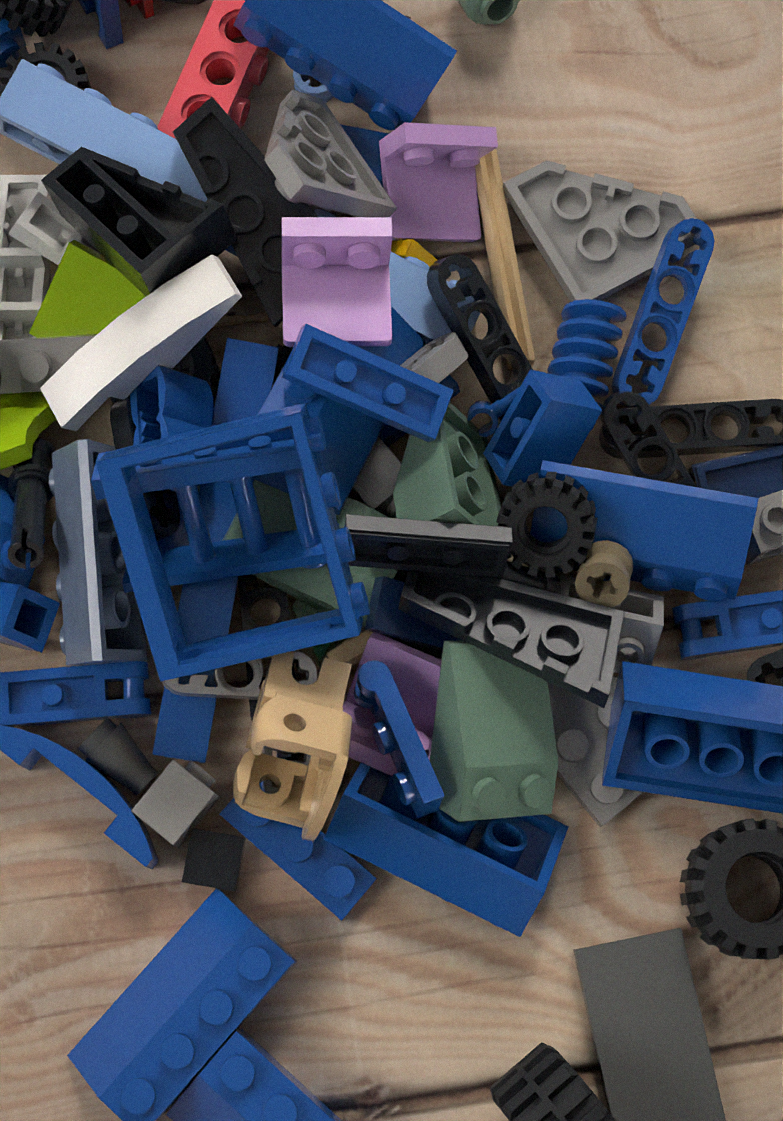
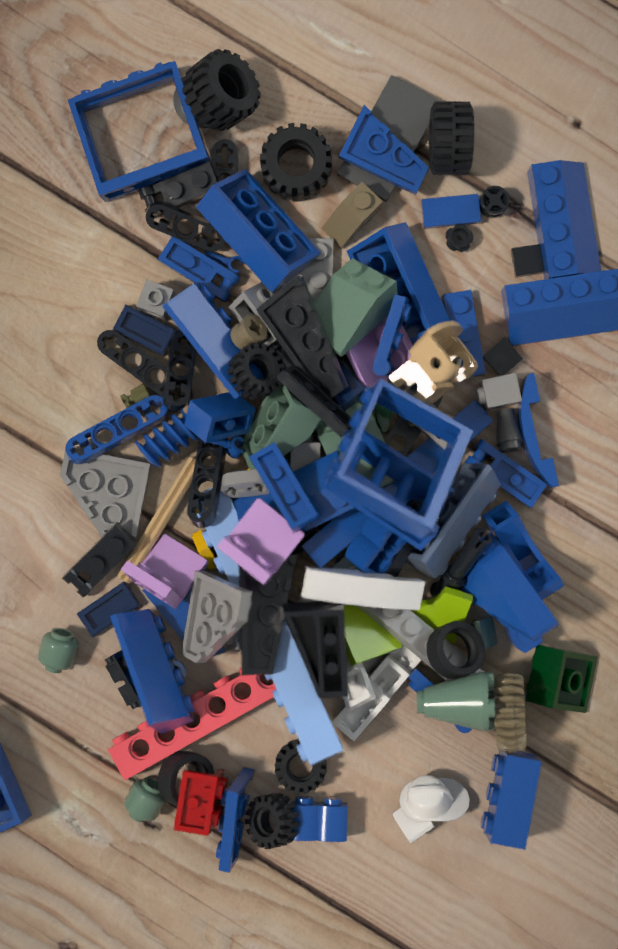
camera: 135 degrees left, 10 degrees up
none -> black plate [62,522,138,598]
none -> dark blue tile [77,582,141,638]
none -> olive piece [120,384,151,408]
none -> blue hand [205,251,244,274]
none -> dark tan slope [321,182,383,249]
none -> blue wing [339,105,429,195]
none -> blue tile [421,194,481,229]
none -> black plate [445,224,473,252]
none -> black wheel [479,186,509,219]
none -> black tile [511,244,544,278]

